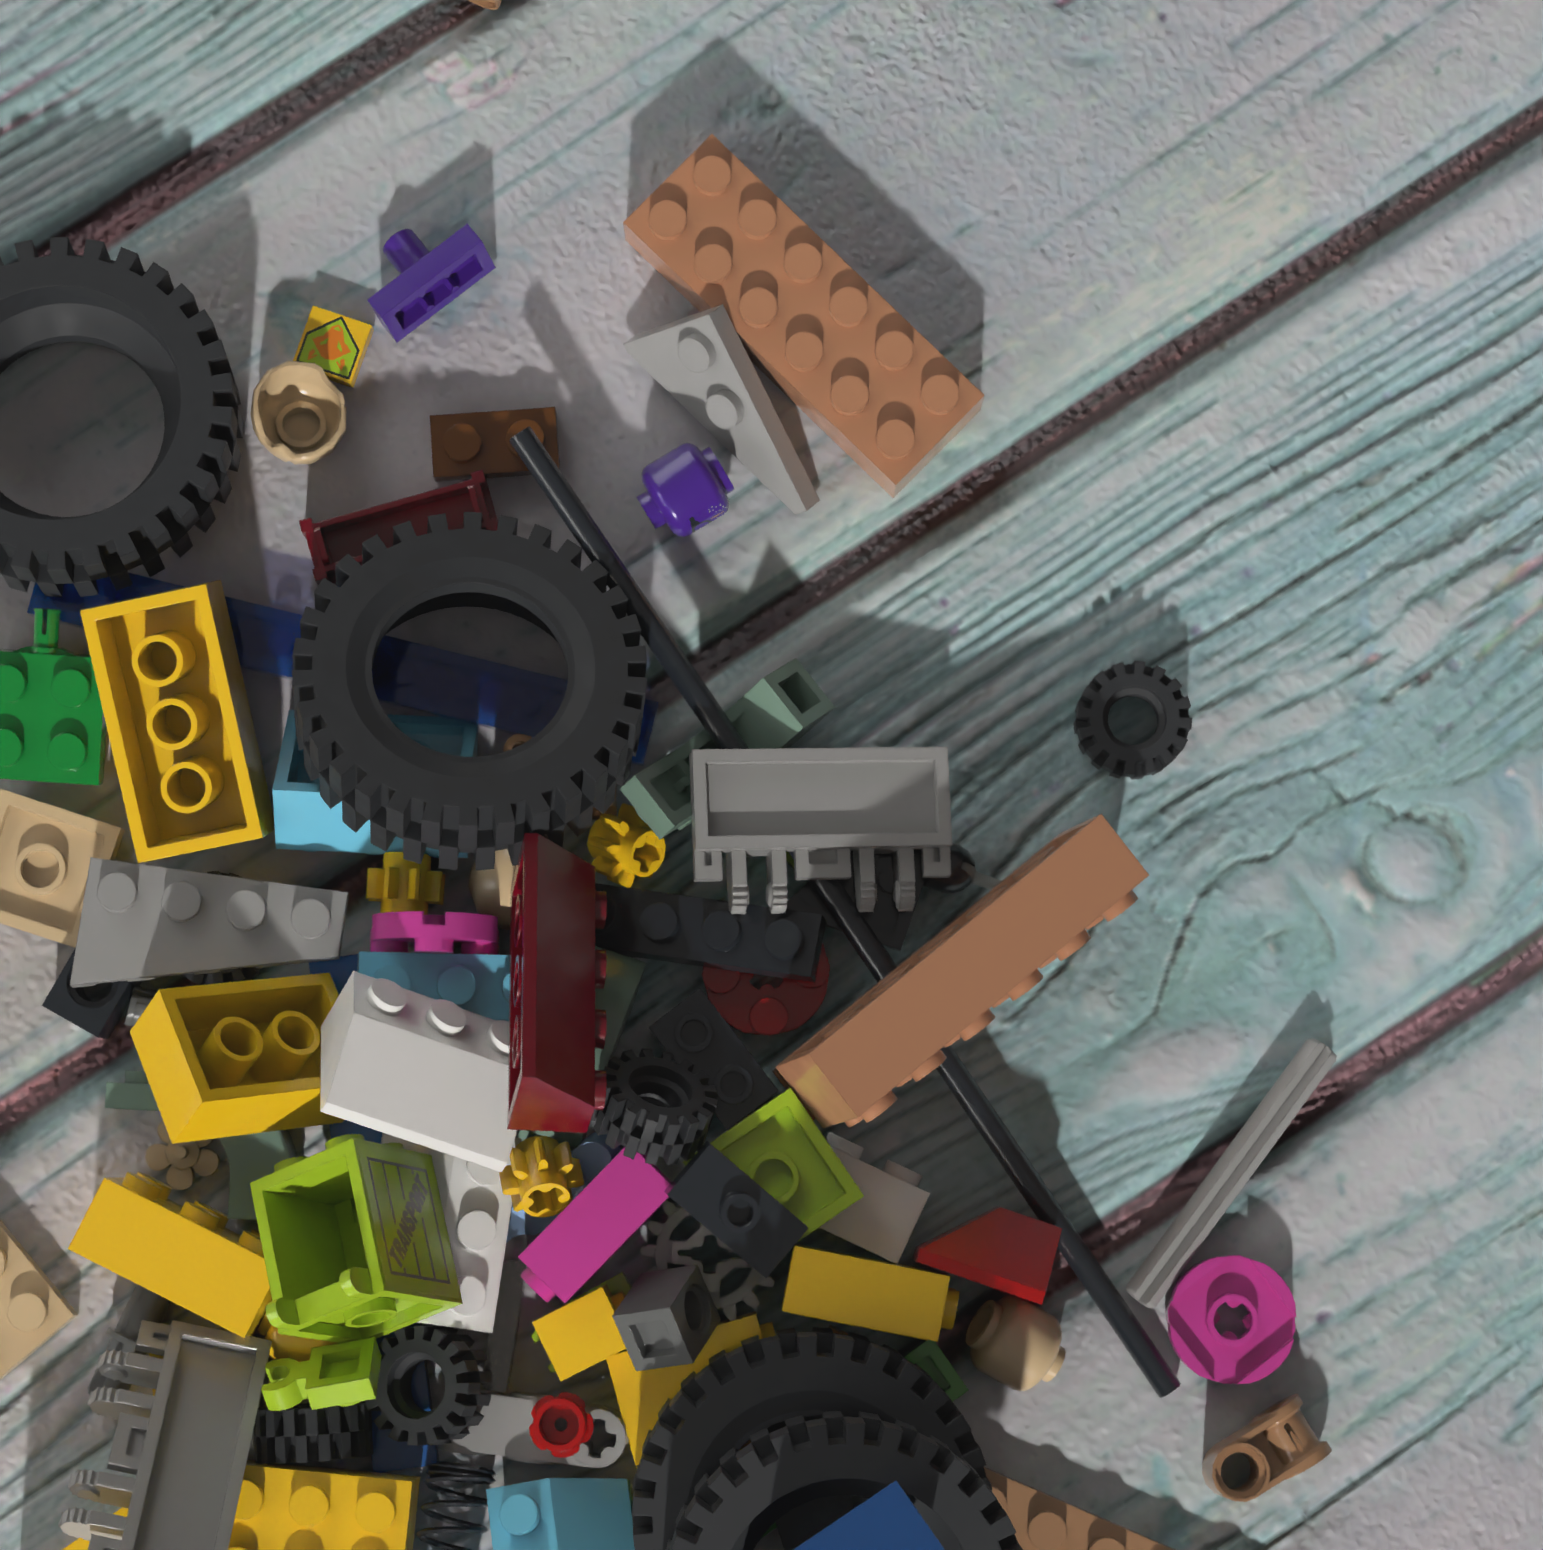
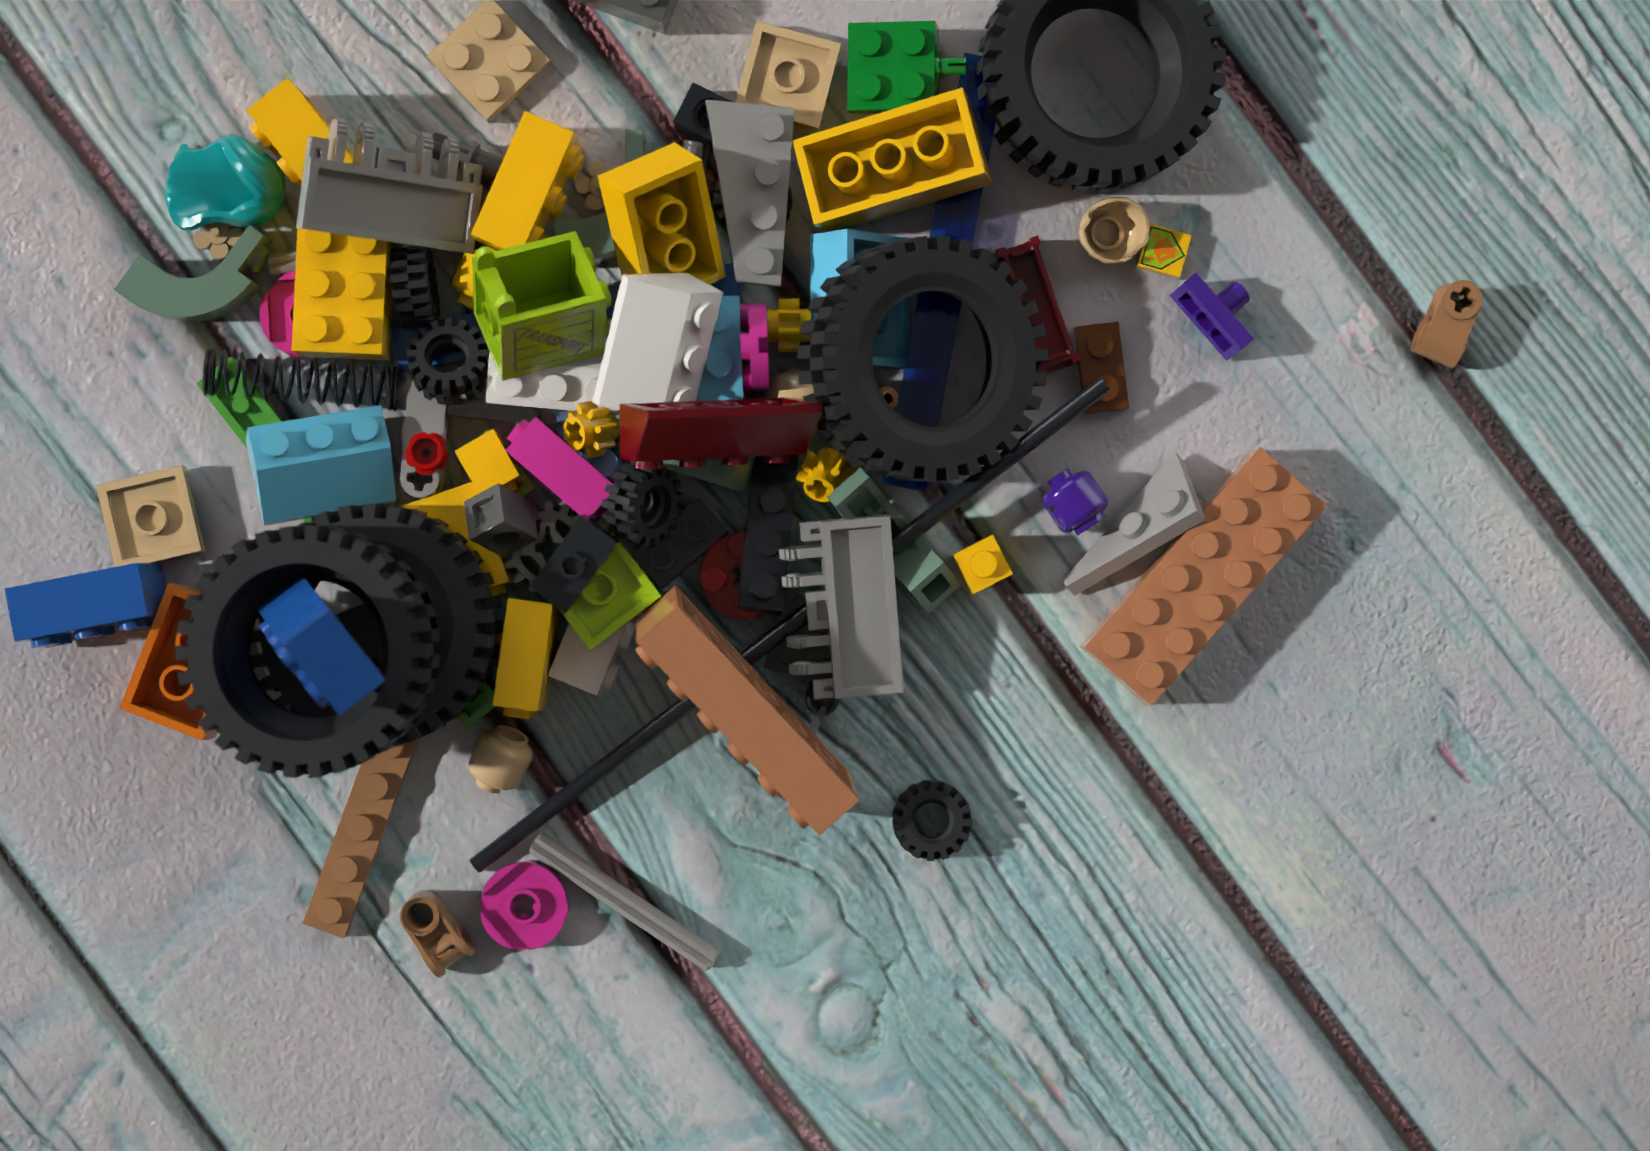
camera: 85 degrees right, 5 degrees up
lime plate [261,1337,382,1411] -> none
red slope [912,1206,1062,1305] -> none
none -> yellow brick [951,535,1013,595]

